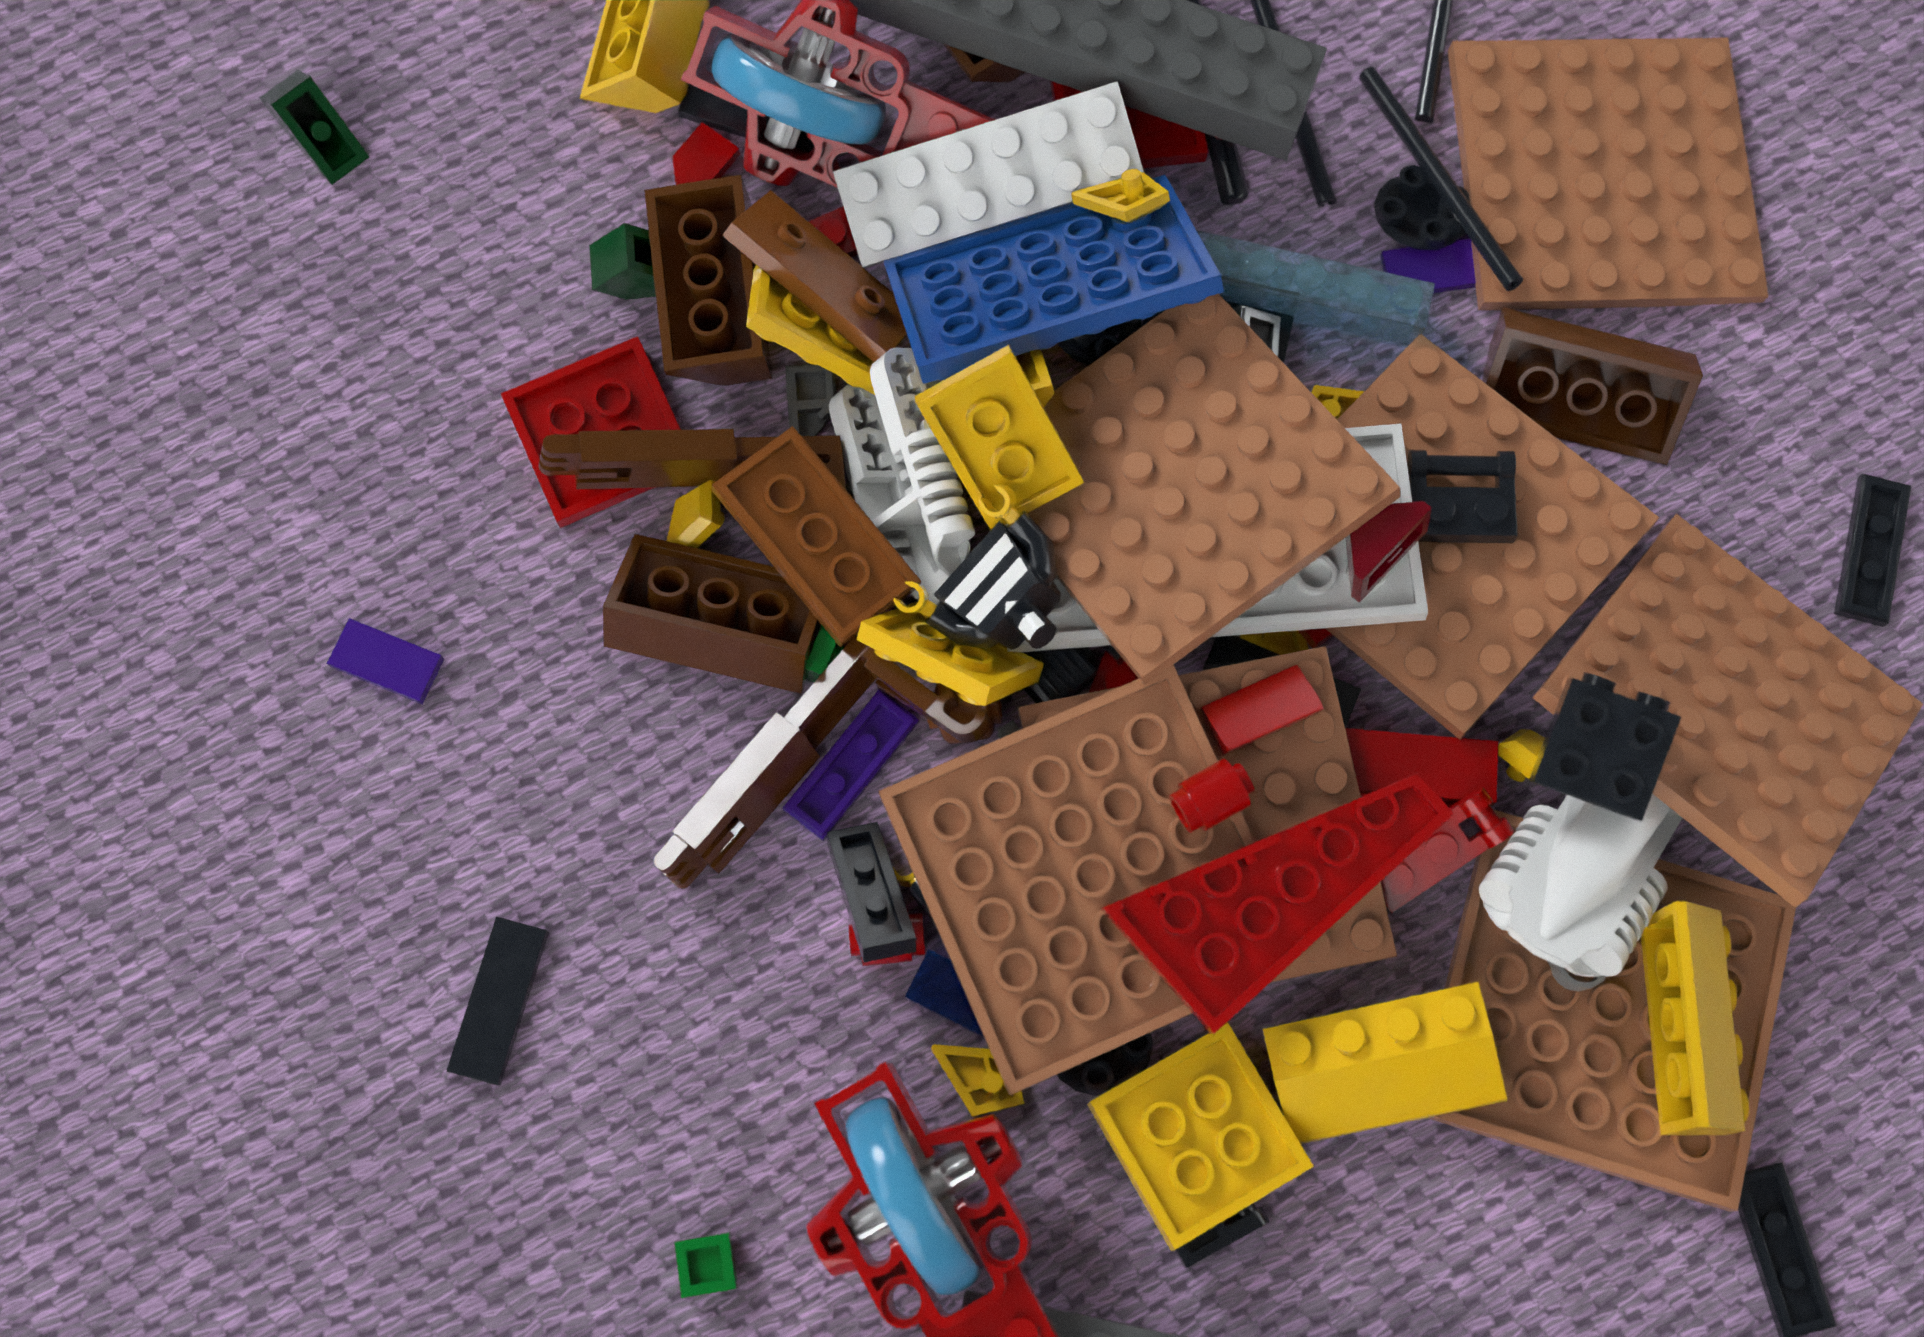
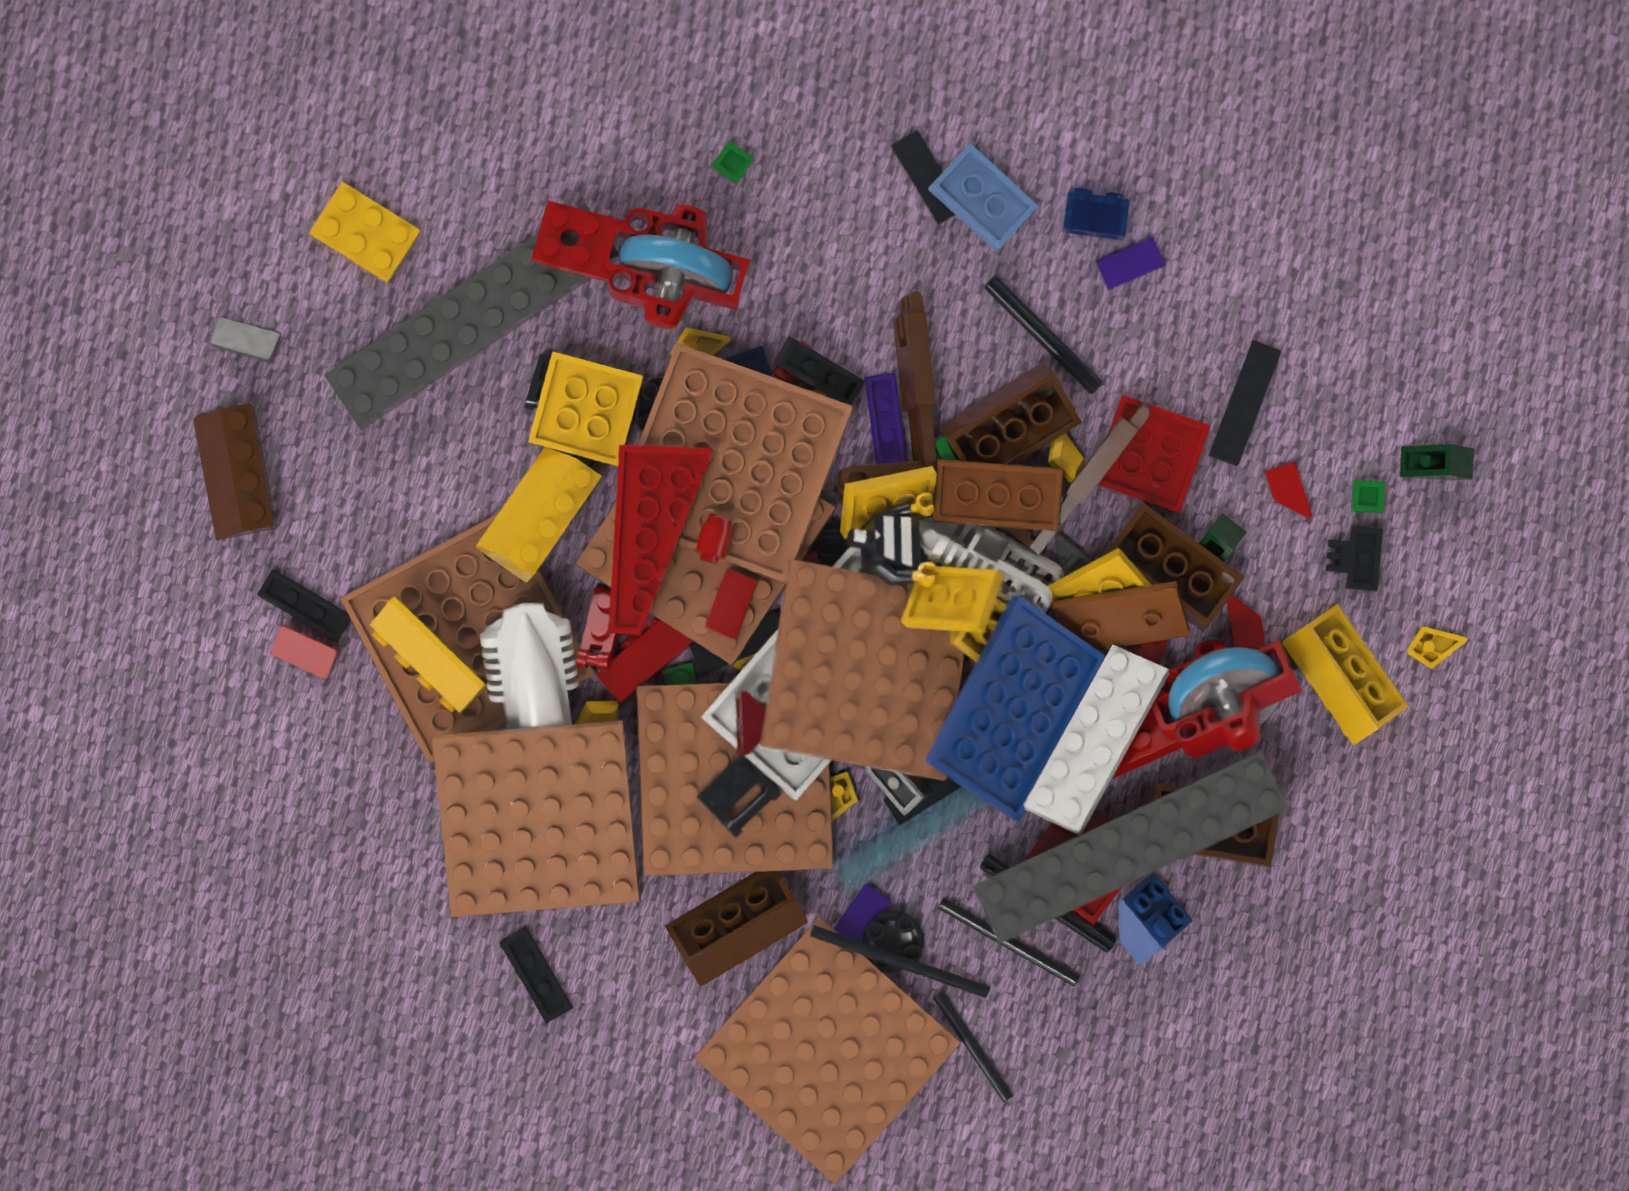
camera: 135 degrees right, 10 degrees up
yellow piece [1071,169,1170,223] -> none
black brick [1529,672,1681,821] -> none
none -> slope [270,625,340,680]
none -> green plate [662,662,698,685]
none -> medium blue plate [928,143,1038,252]
none -> black axle [985,276,1103,394]
none -> clear blue brick [1062,188,1130,241]
none -> black tile [1208,340,1281,467]
none -> red tile [1264,462,1313,519]
none -> black hinge [1325,526,1383,592]
none -> green plate [1351,480,1385,514]

